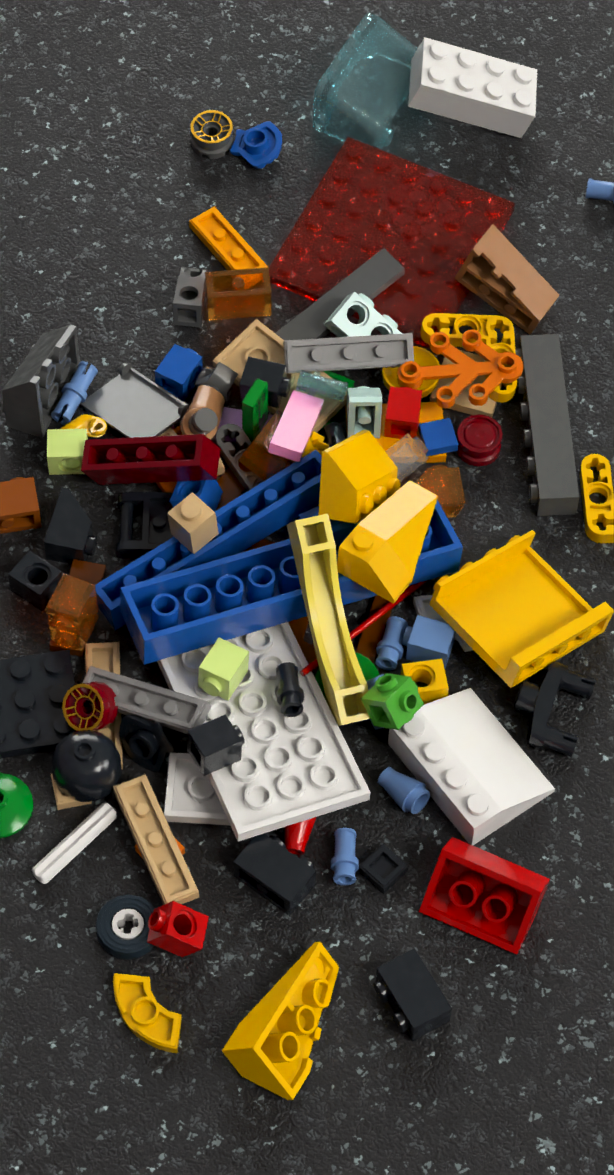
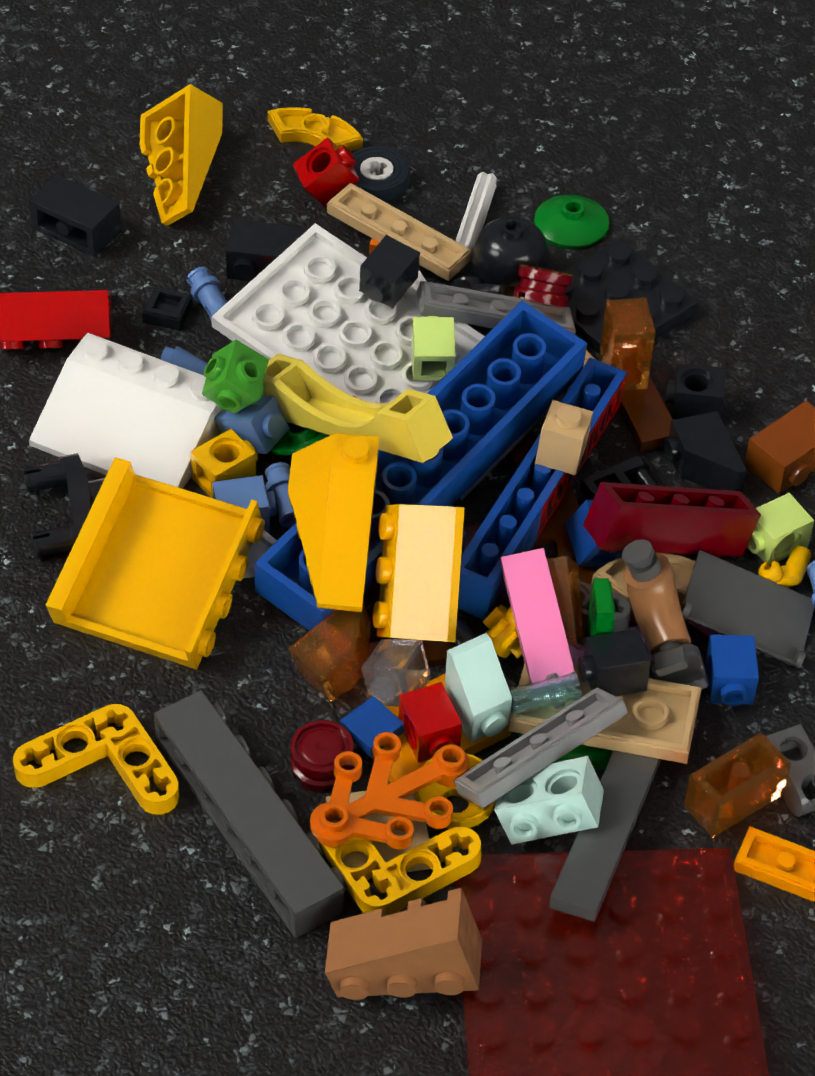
camera: 150 degrees right, 10 degrees down
black pin [276,662,304,717] -> none

